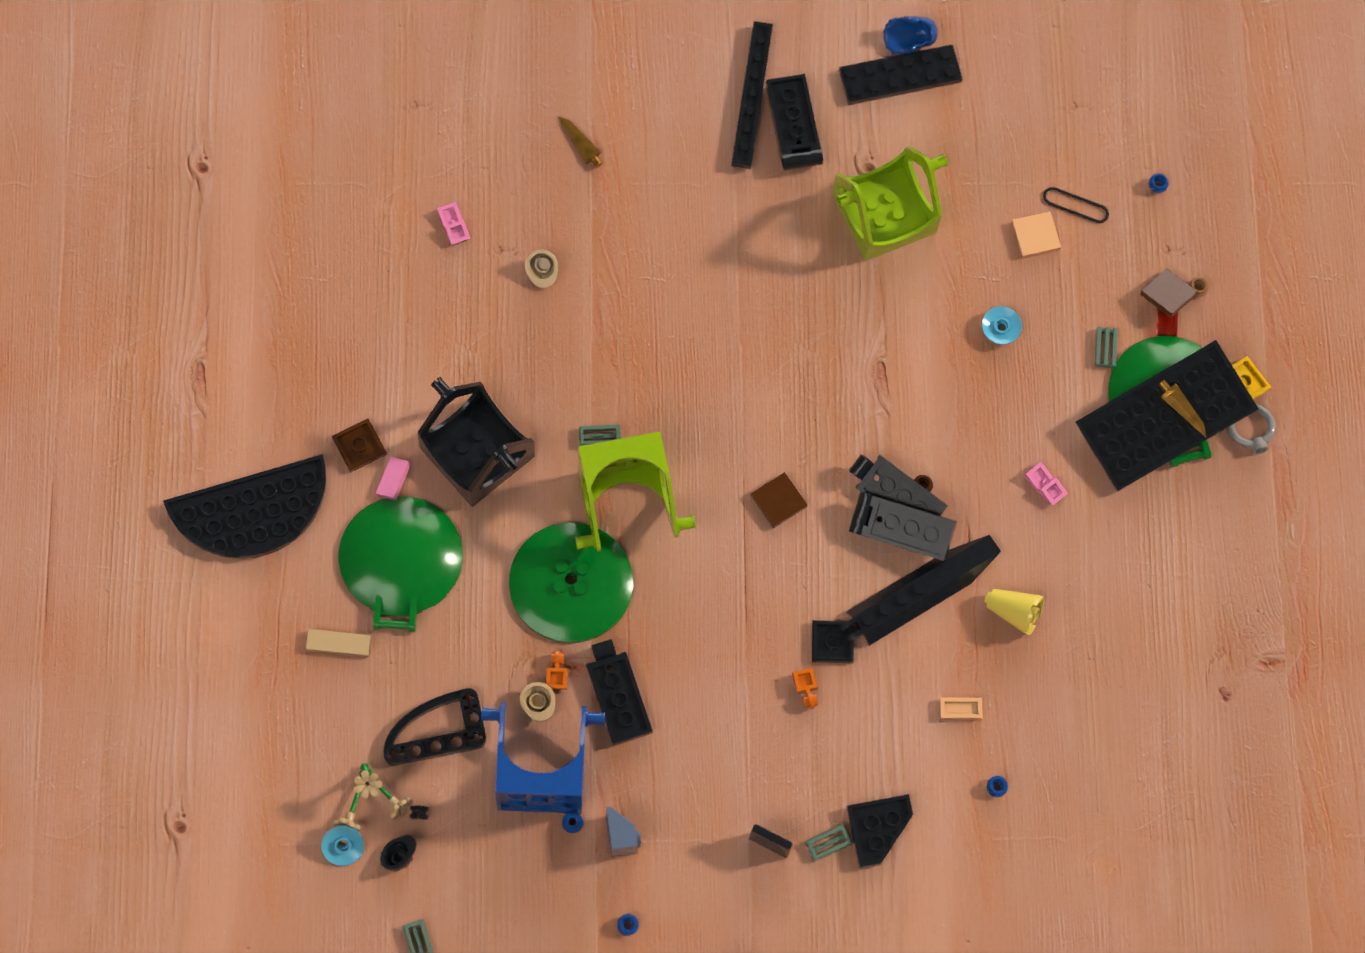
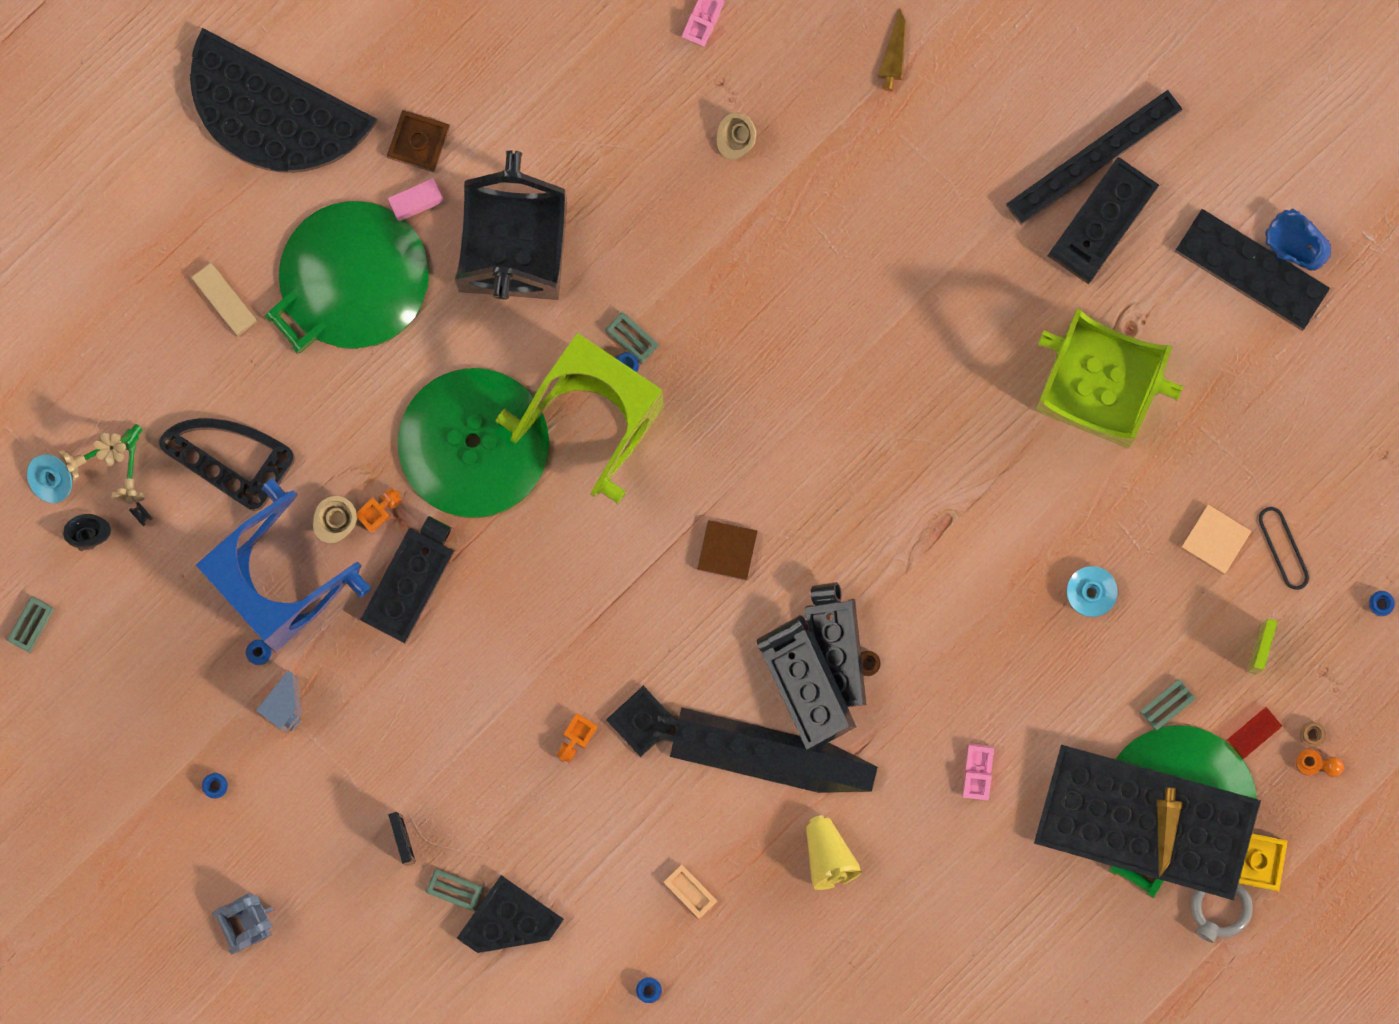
camera: 55 degrees right, 10 degrees up
tile [1140,269,1197,318] -> none
none -> lime tile [1247,618,1278,675]
none -> orange plate [1296,749,1344,777]

